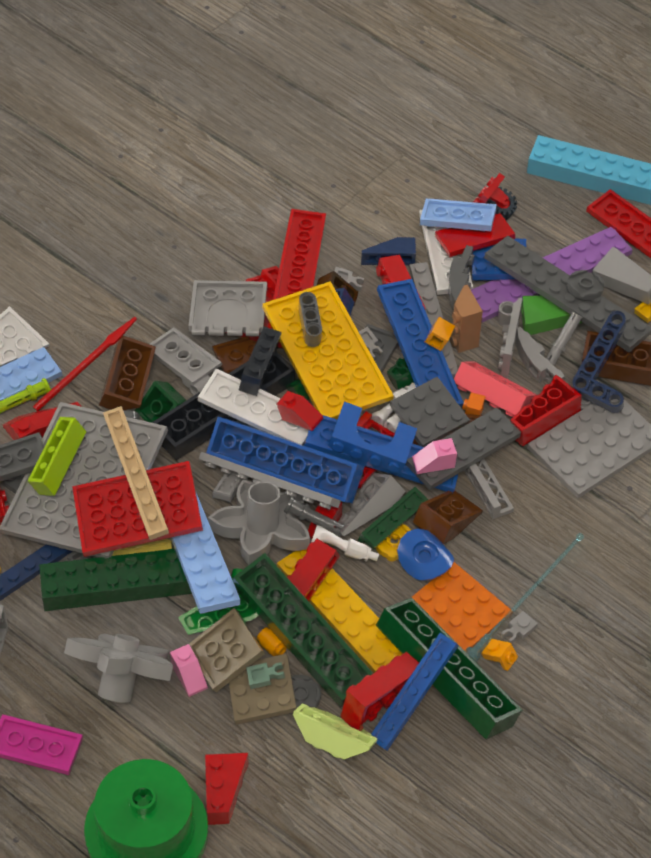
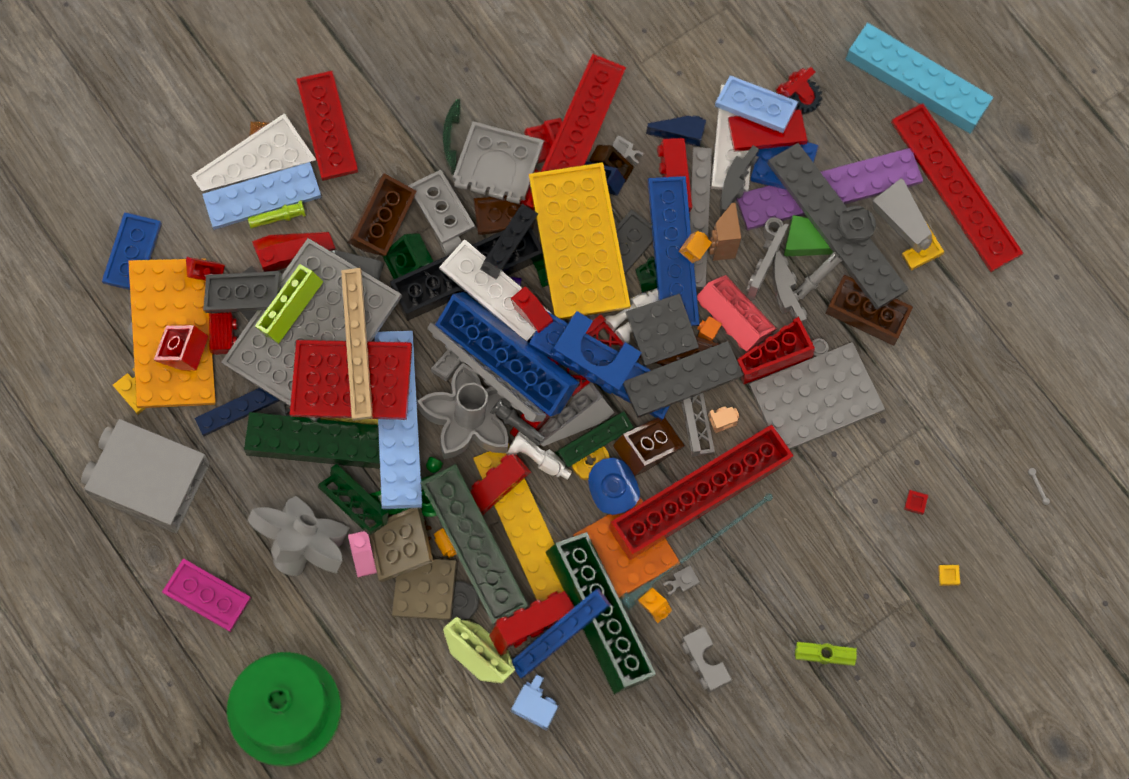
camera: 10 degrees right, 20 degrees up
red piece [32,317,137,411] -> none
red wedge [205,753,249,825] -> none
sand green plate [246,662,285,689] -> none
dark grey beam [299,292,322,347] -> none
light grey plate [359,326,383,360] -> none
bright pink slope [412,438,457,474] -> none
dark blue beam [572,311,626,413] -> none
none -> red plate [296,71,358,181]
none -> dark green fence [318,464,388,536]
none -> clear green slope [443,99,461,175]
none -> light blue hinge [511,674,558,730]
none -> red brick [609,424,794,560]
none -> light grey arch [680,627,732,693]
none -> light nougat brick [708,406,739,433]

